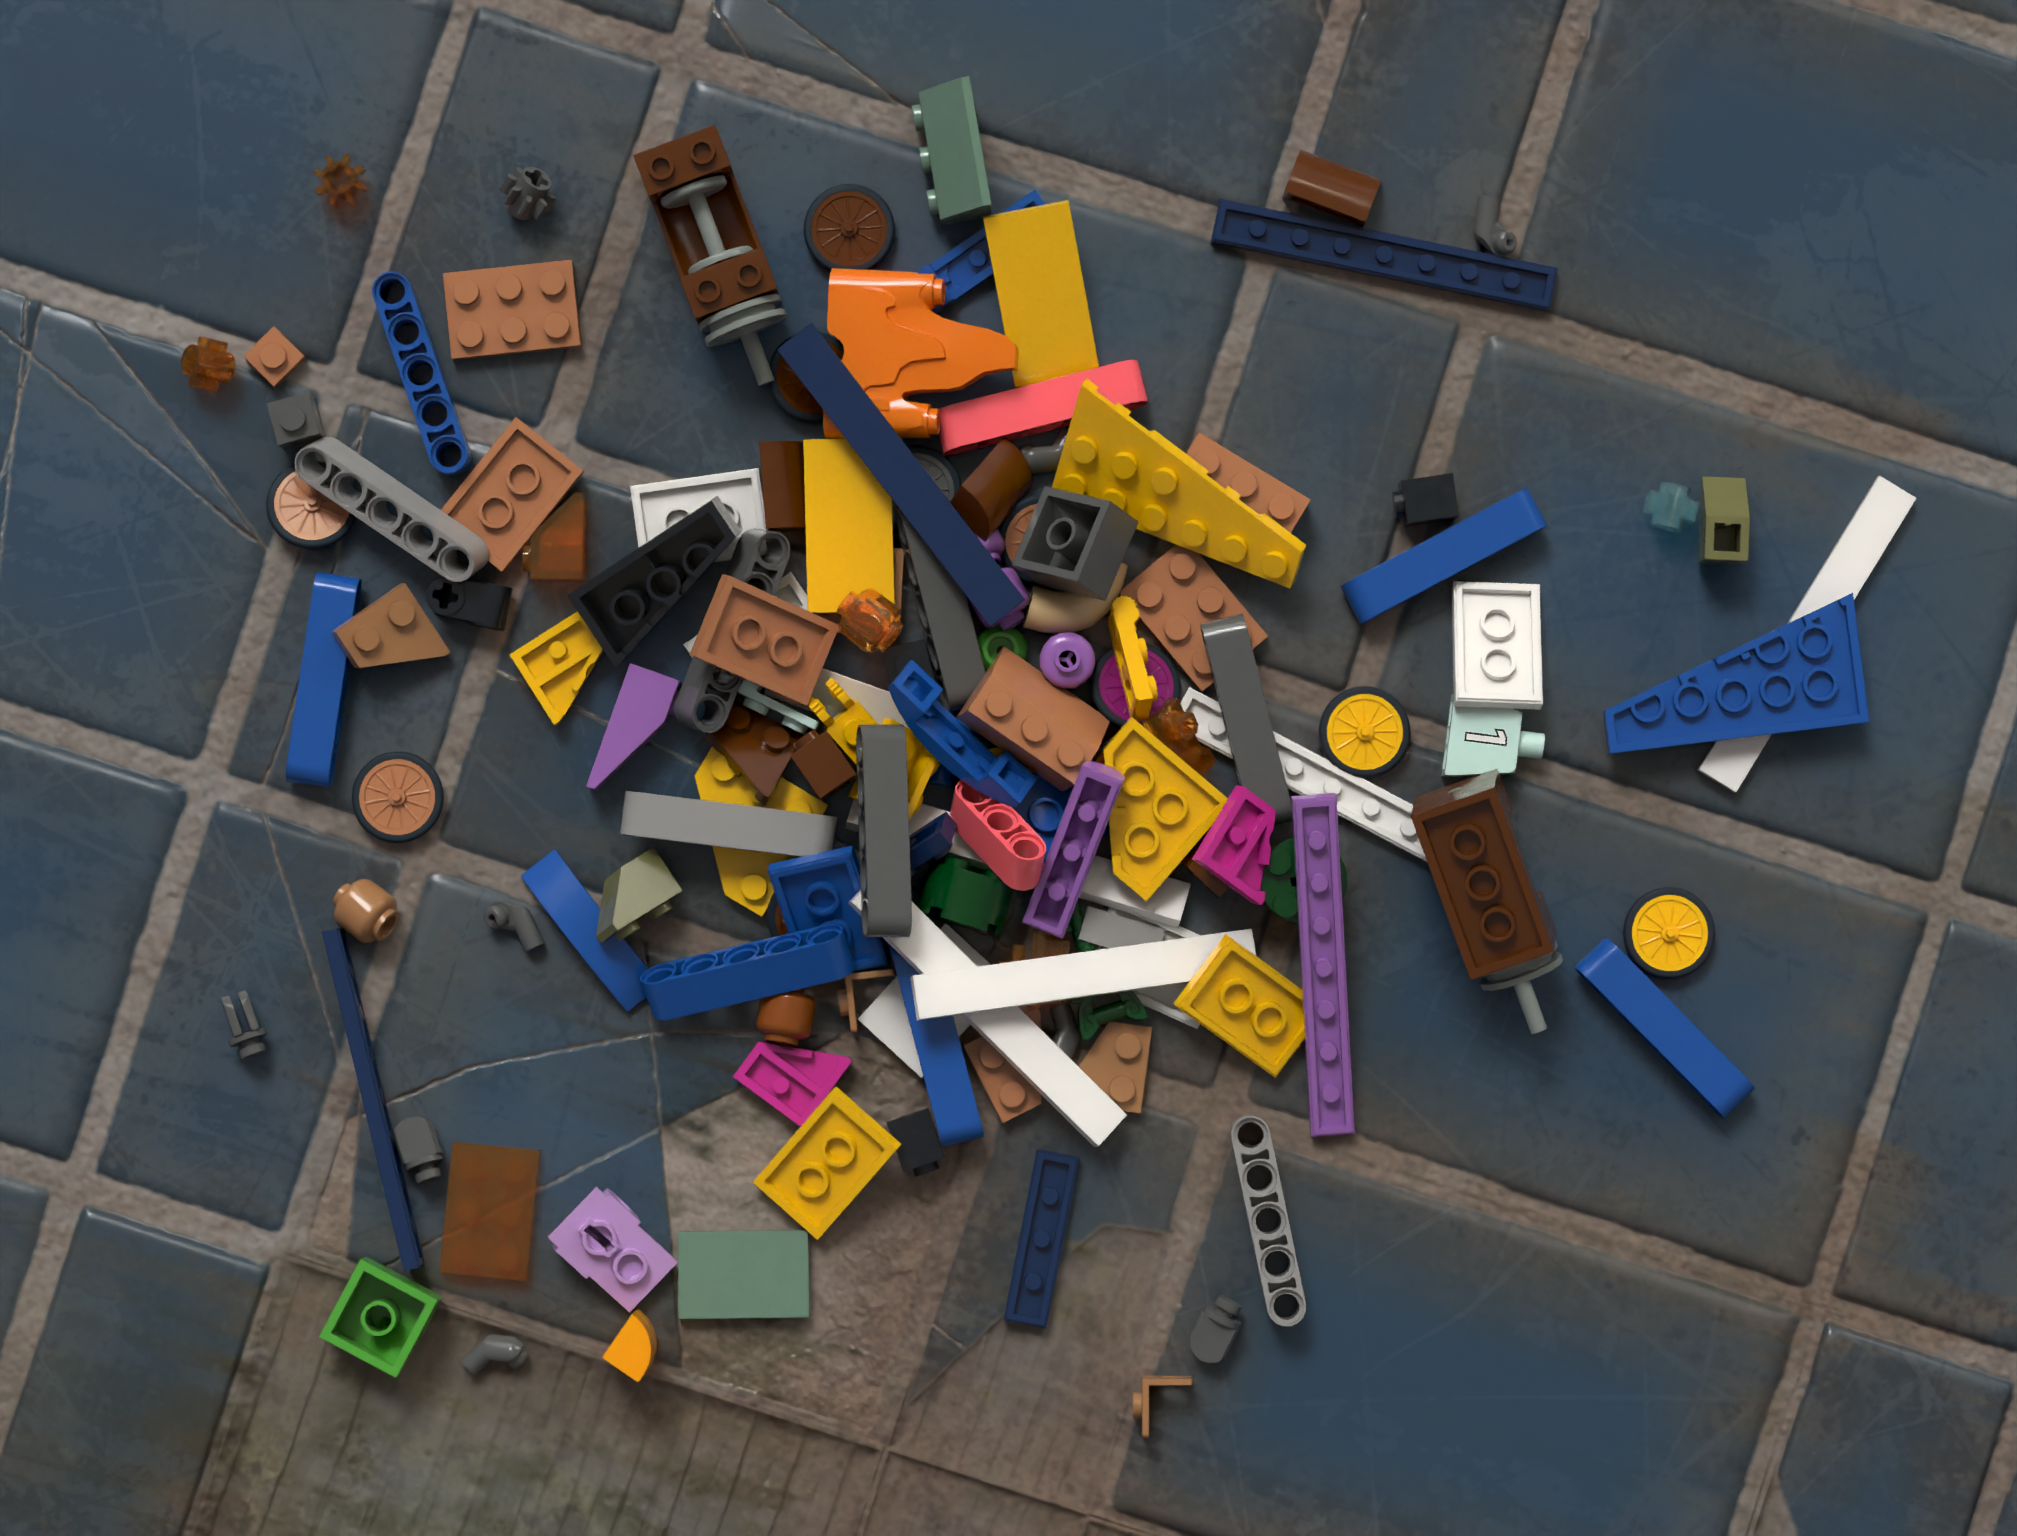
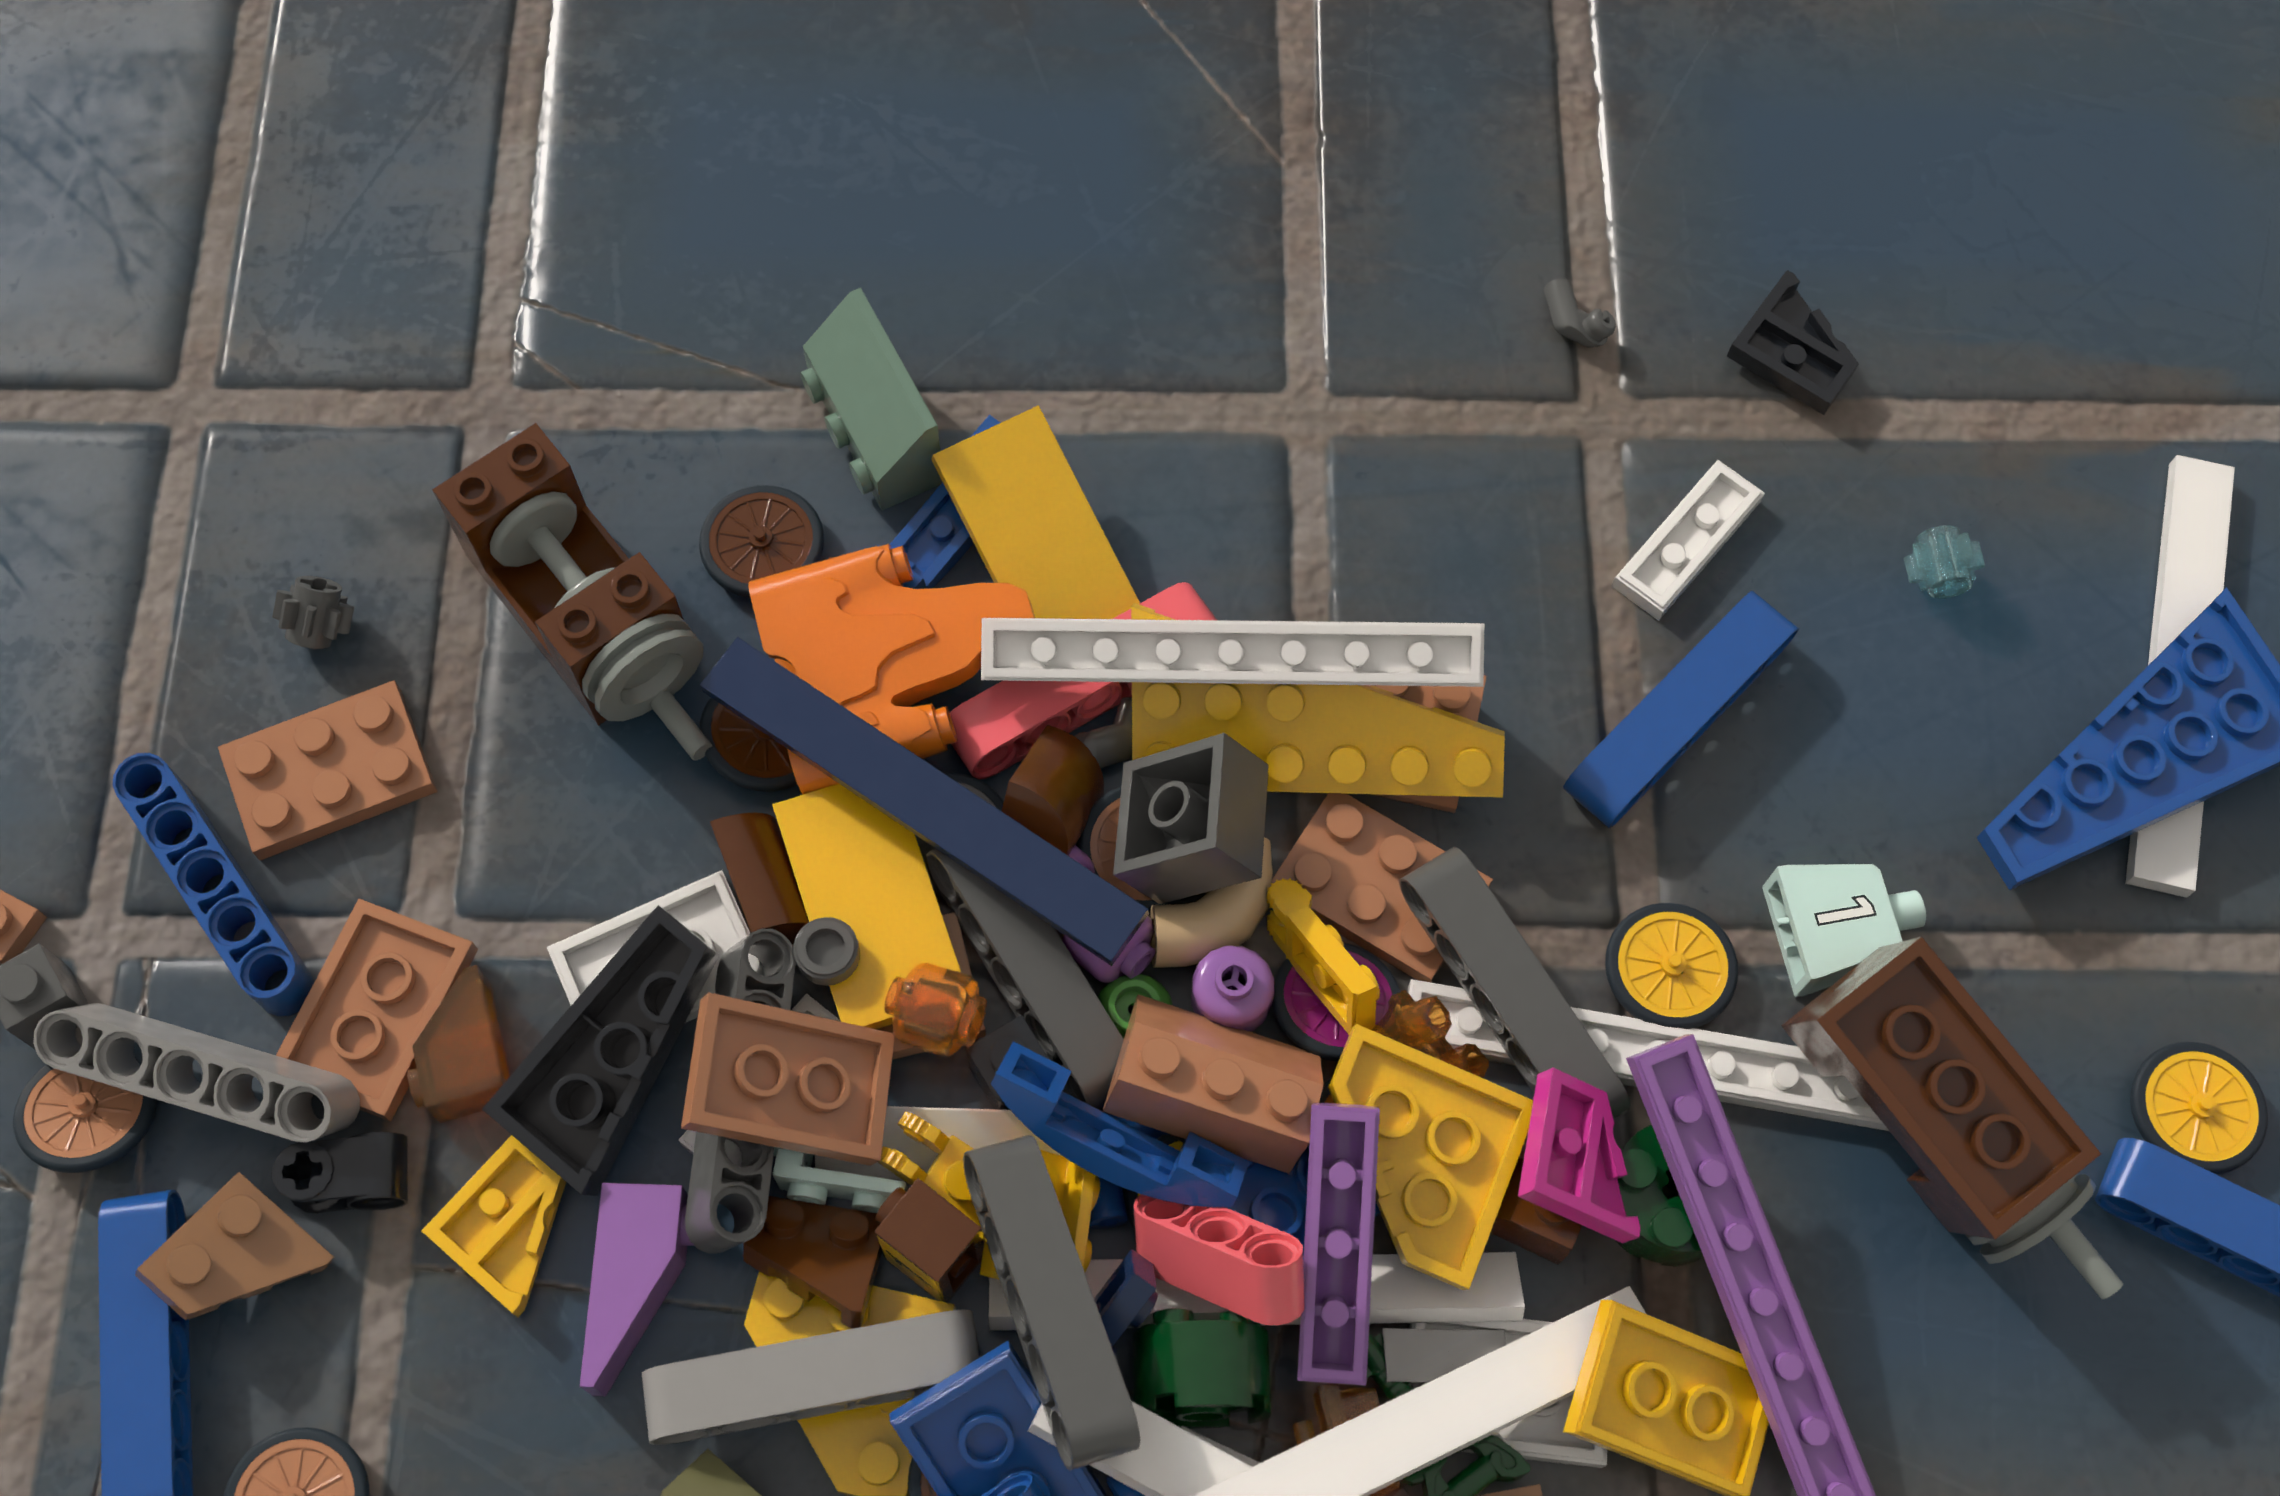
camera: 20 degrees left, 20 degrees down
clear orange gear [313,153,368,208] -> none
dark blue tile [1211,199,1558,312] -> none
reddish brown brick [1282,149,1381,228] -> none
black brick [1392,473,1459,527] -> none
white tile [1451,581,1543,710] -> none
olive slope [1698,476,1750,565] -> none
none -> dark grey tile [793,917,860,986]
none -> white tile [981,618,1485,687]
none -> white tile [1612,460,1765,621]
none -> black wing [1726,270,1859,415]

